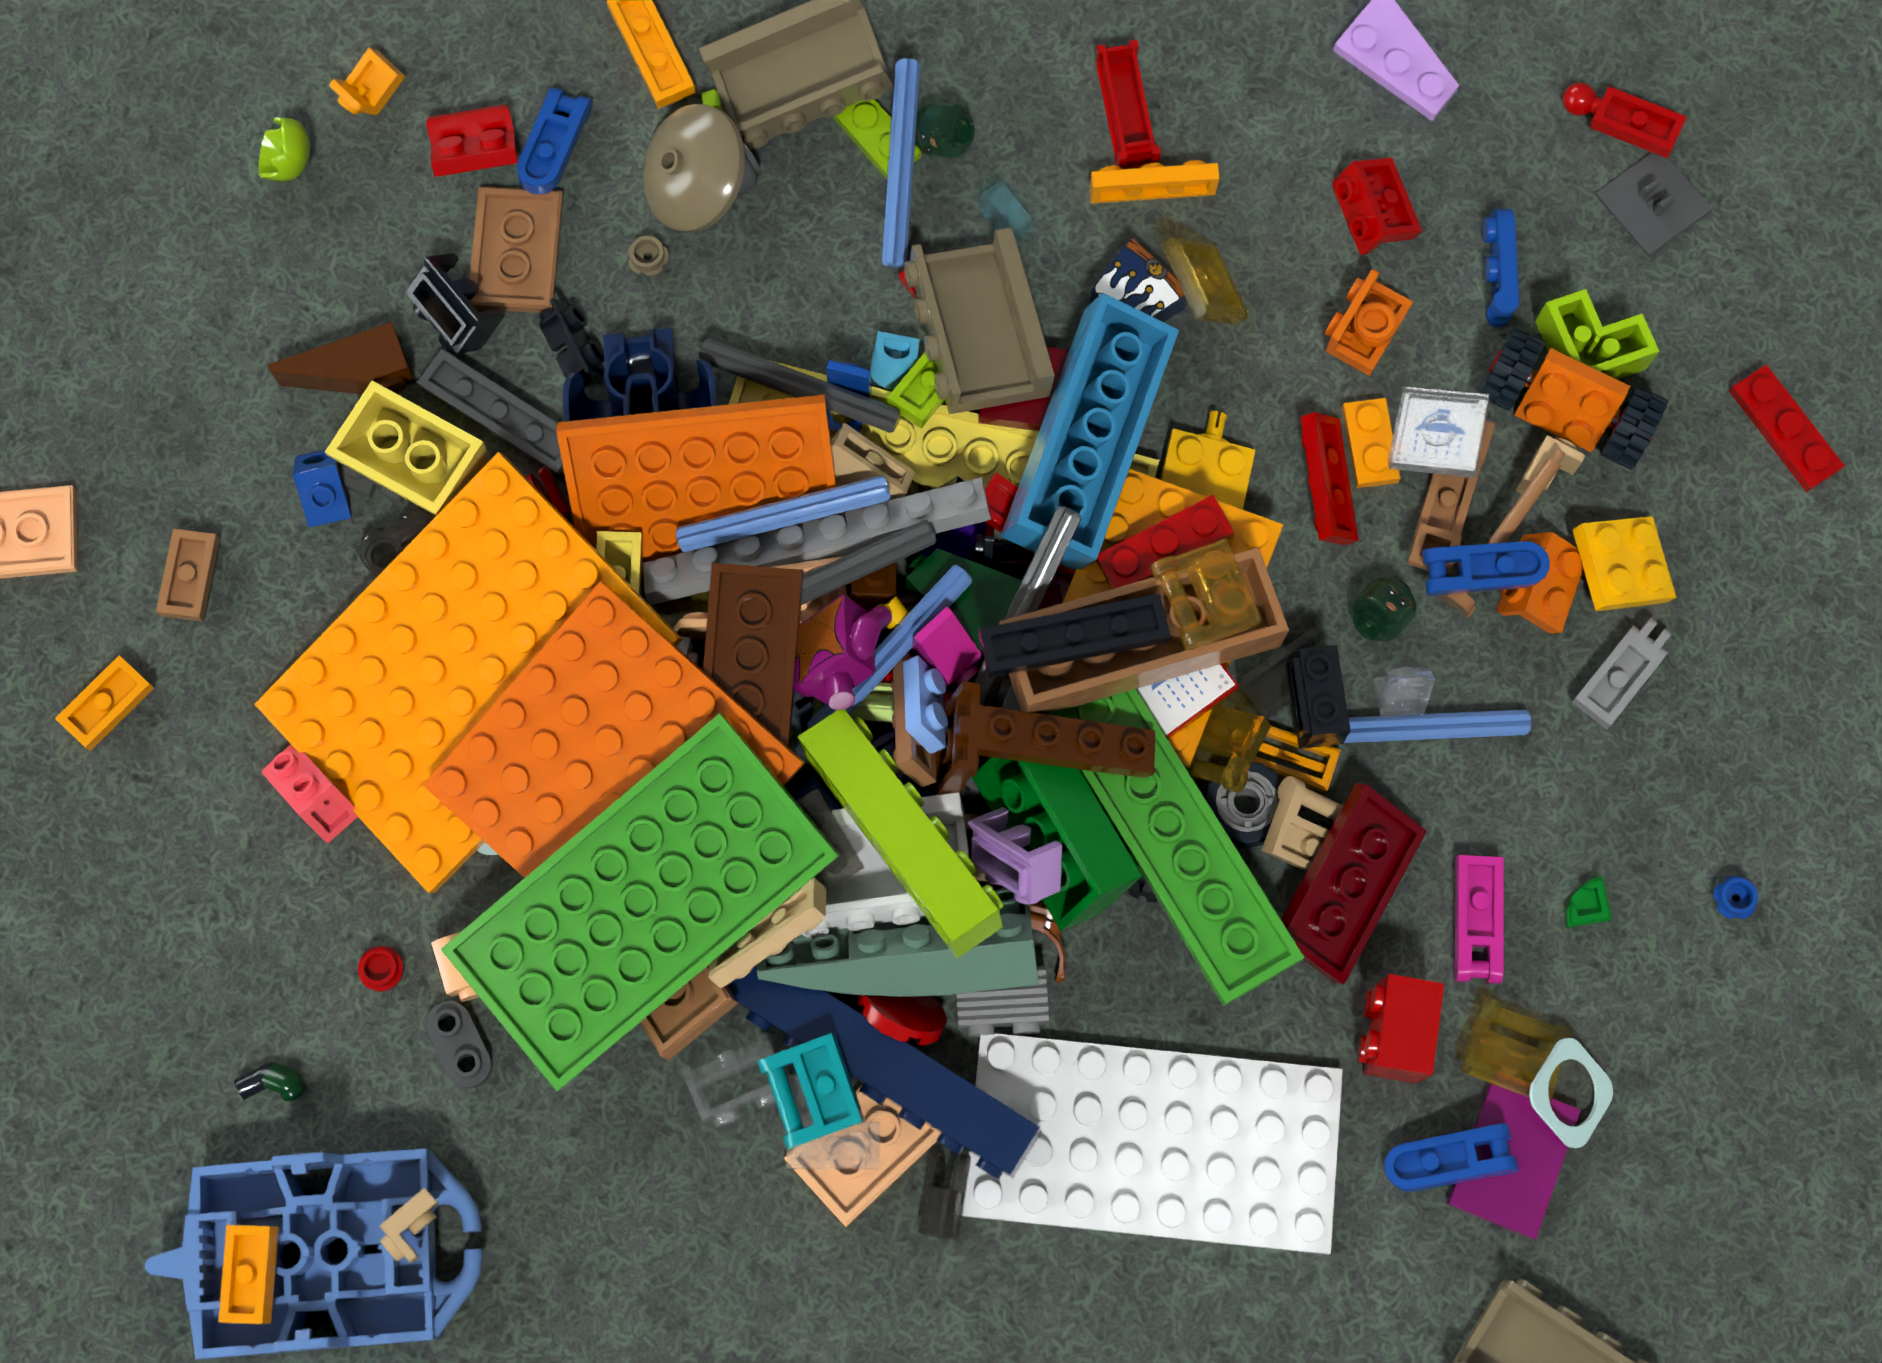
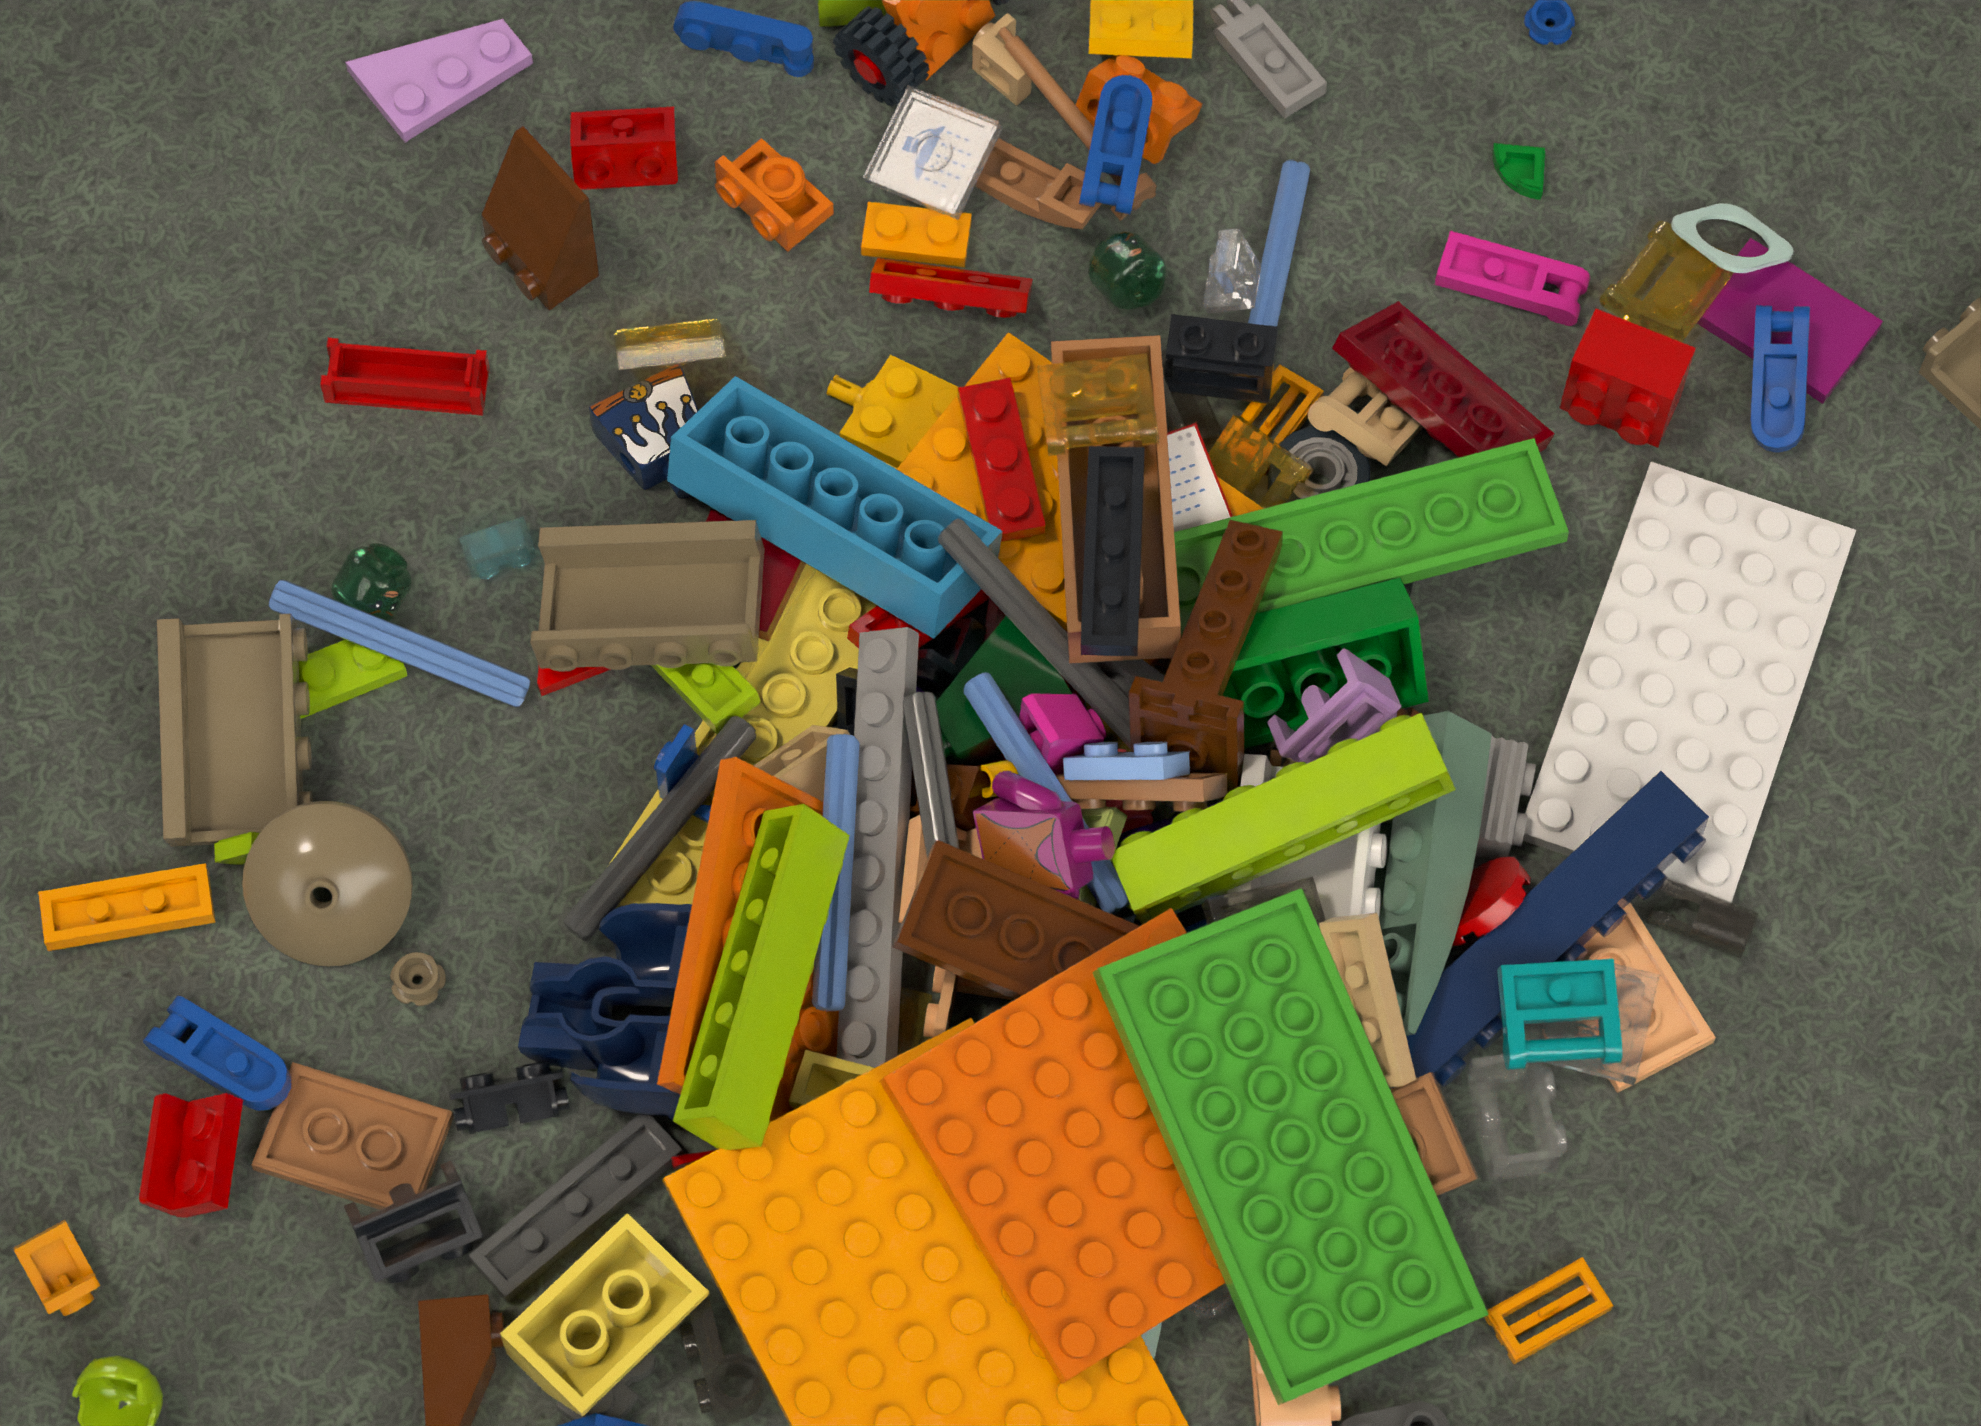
camera: 75 degrees left, 10 degrees down
medium azure plate [870,331,920,389] -> none
light orange plate [1089,160,1220,204] -> none
none -> reddish brown slope [481,126,599,311]
none -> lime brick [673,804,850,1150]
none -> light orange tile [1484,1257,1613,1365]

